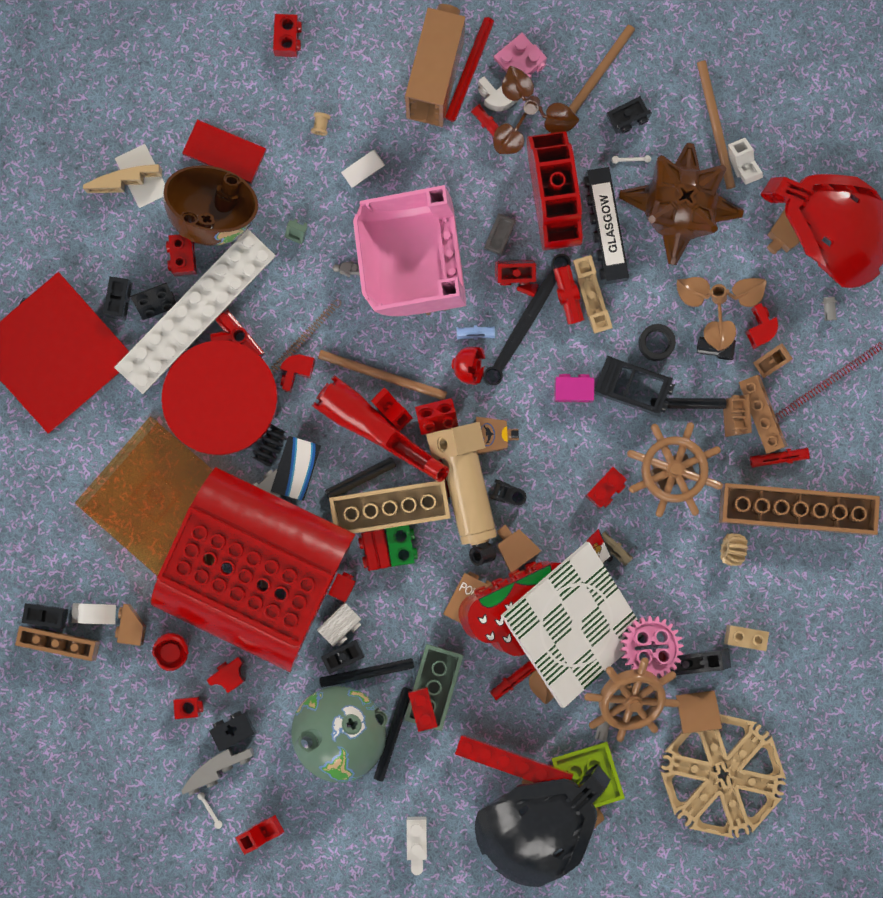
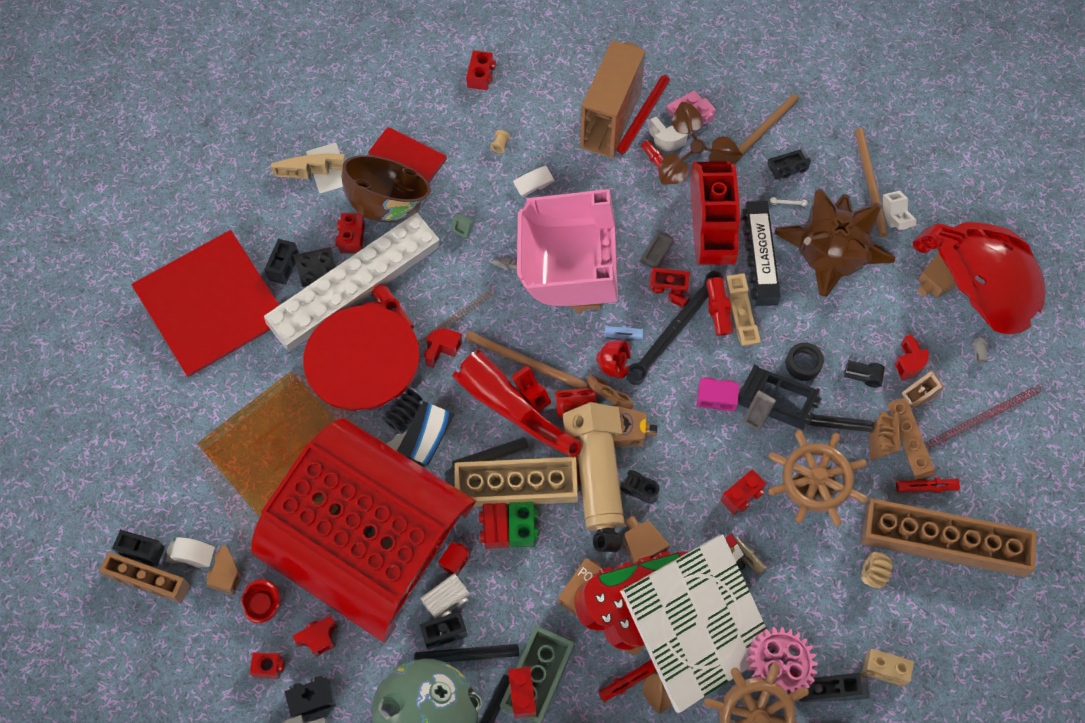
camera: 10 degrees right, 20 degrees down
medium nougat plant [677,277,767,351] -> none
none -> medium nougat tile [586,375,634,409]
none -> flat silver tile [742,390,776,432]

